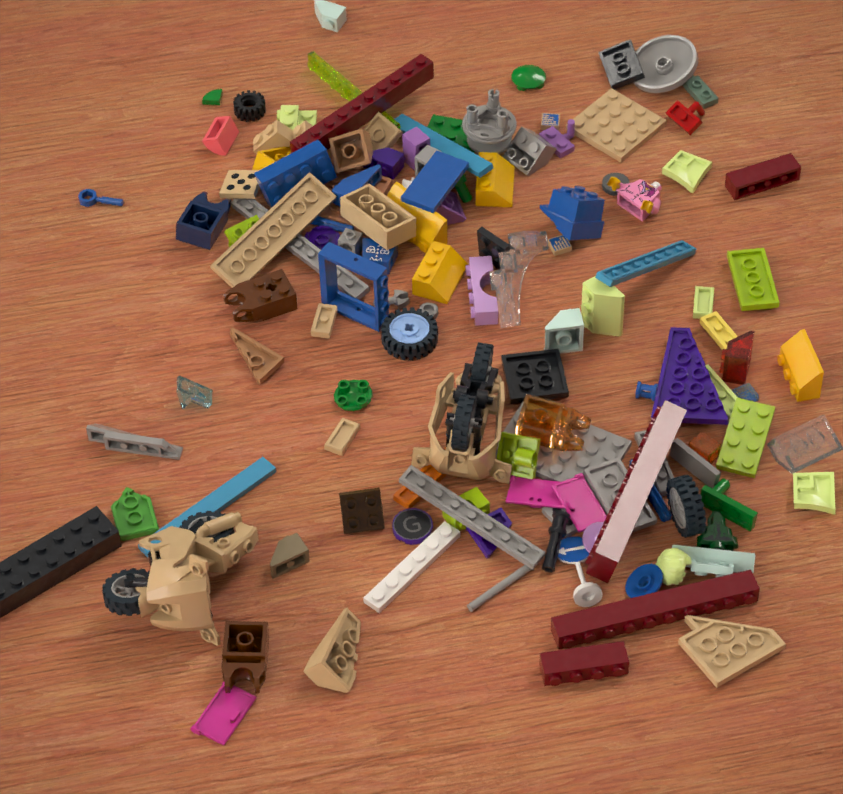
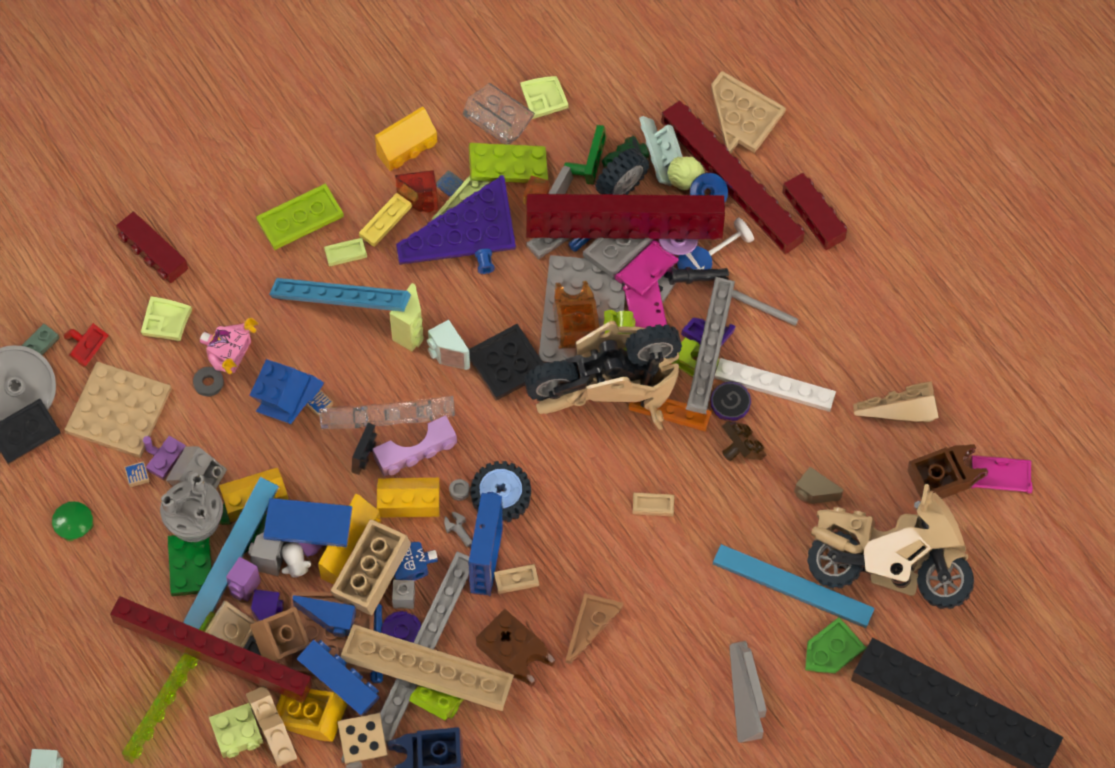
camera: 115 degrees left, 15 degrees up
clear light blue slope [176,375,213,409] -> none
green dish [334,380,373,411] -> none

